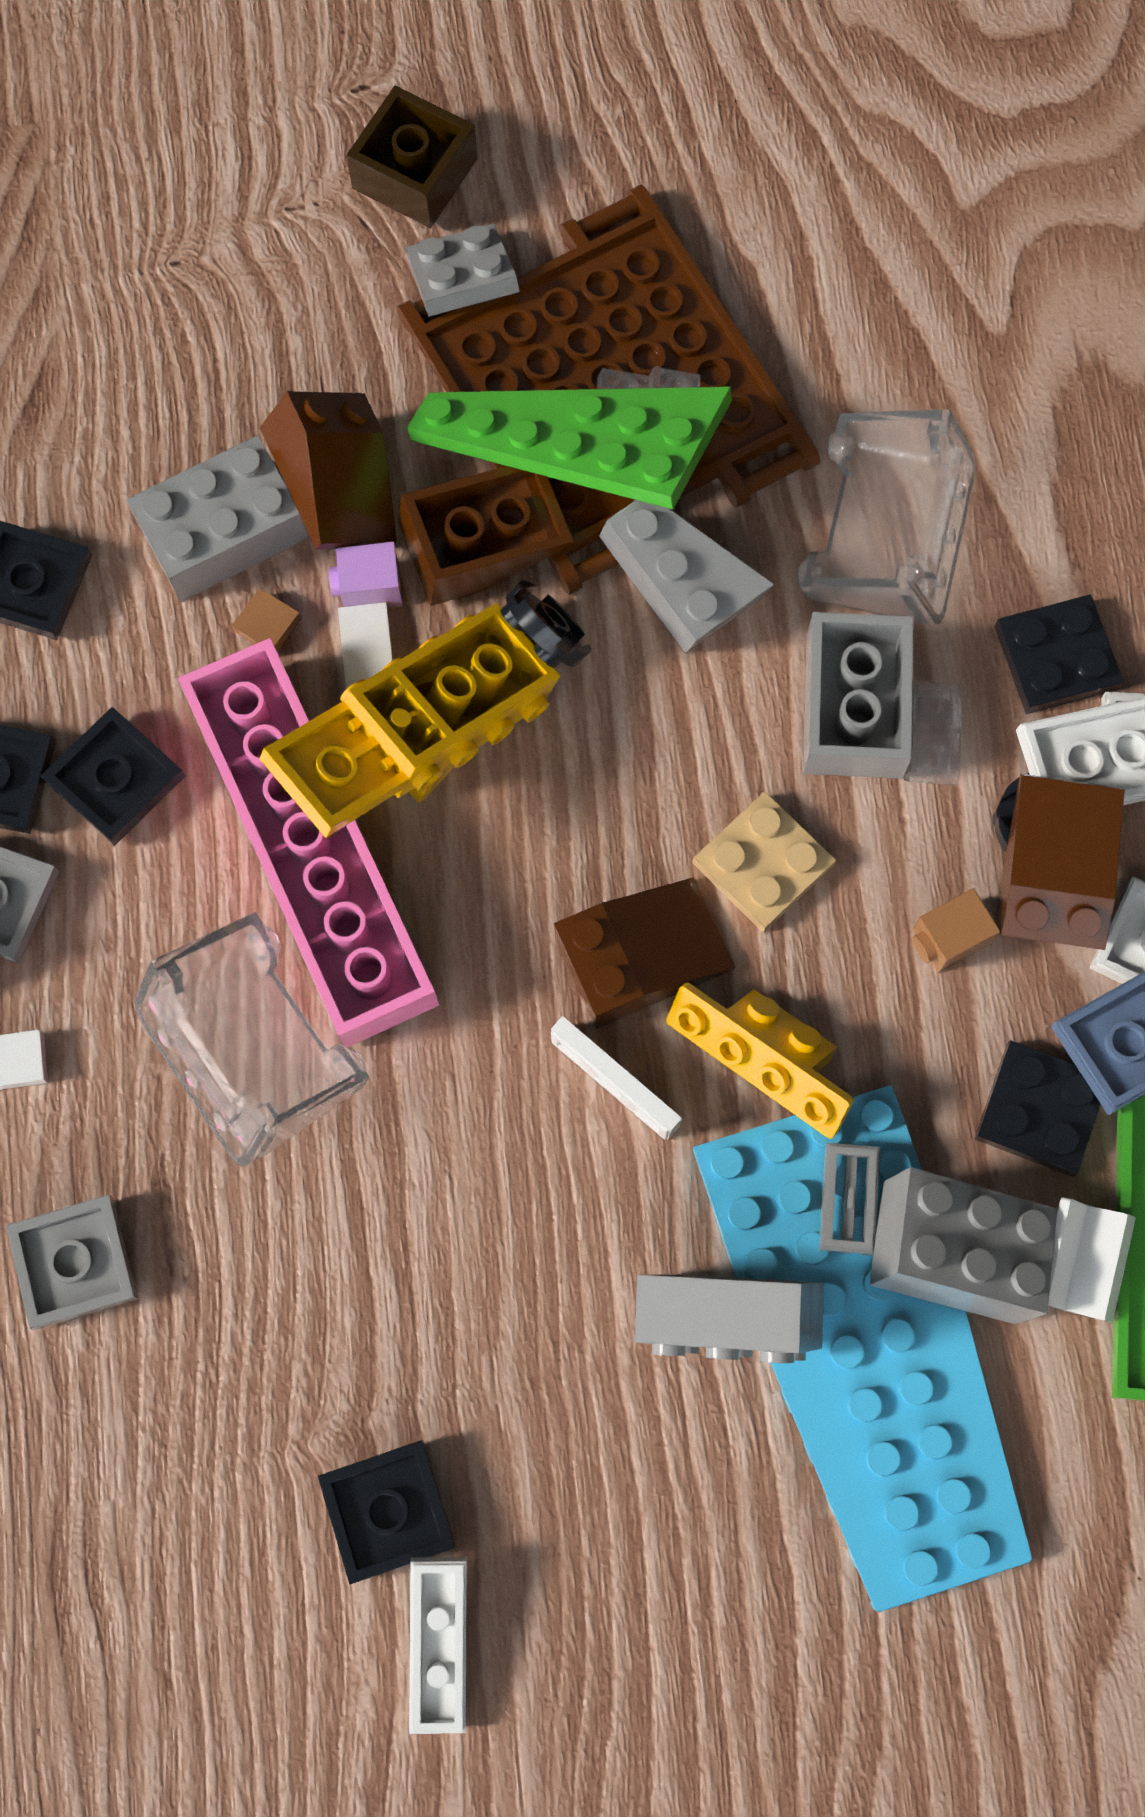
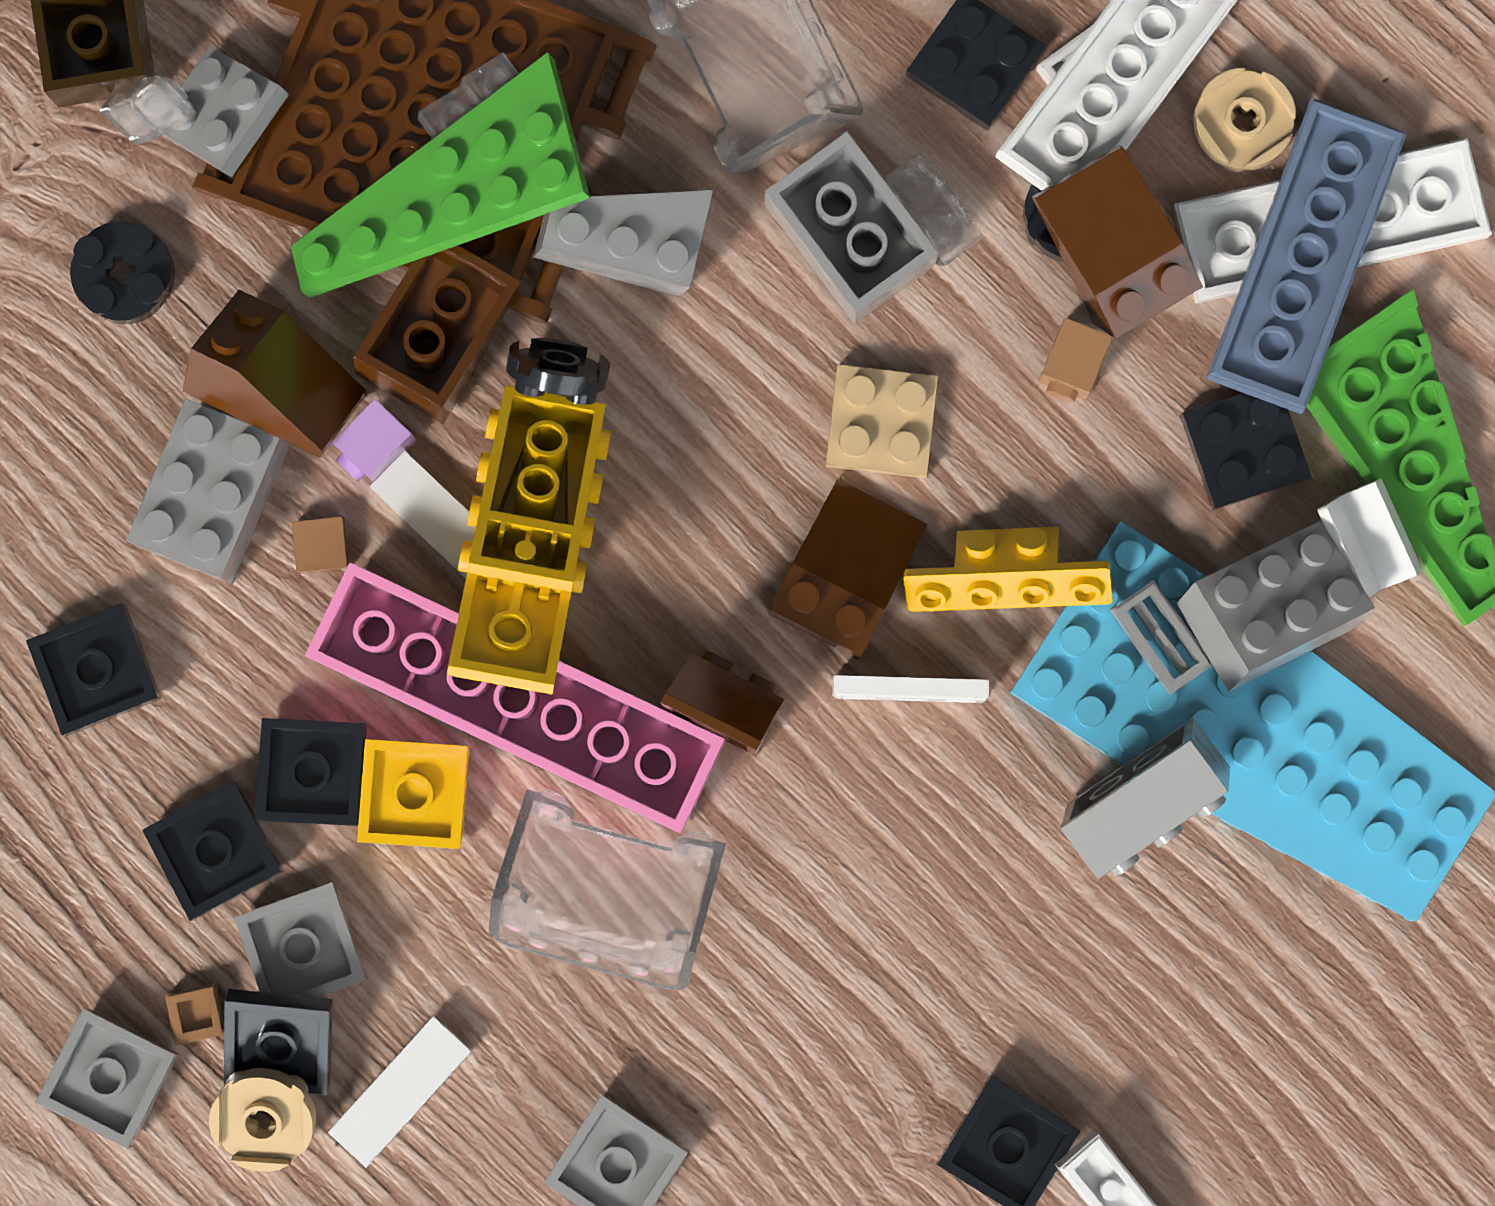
camera: 40 degrees left, 10 degrees up
none -> black plate [70,221,175,325]
none -> clear slope [99,75,196,145]
none -> yellow plate [357,739,470,849]
none -> reddish brown slope [661,650,784,757]

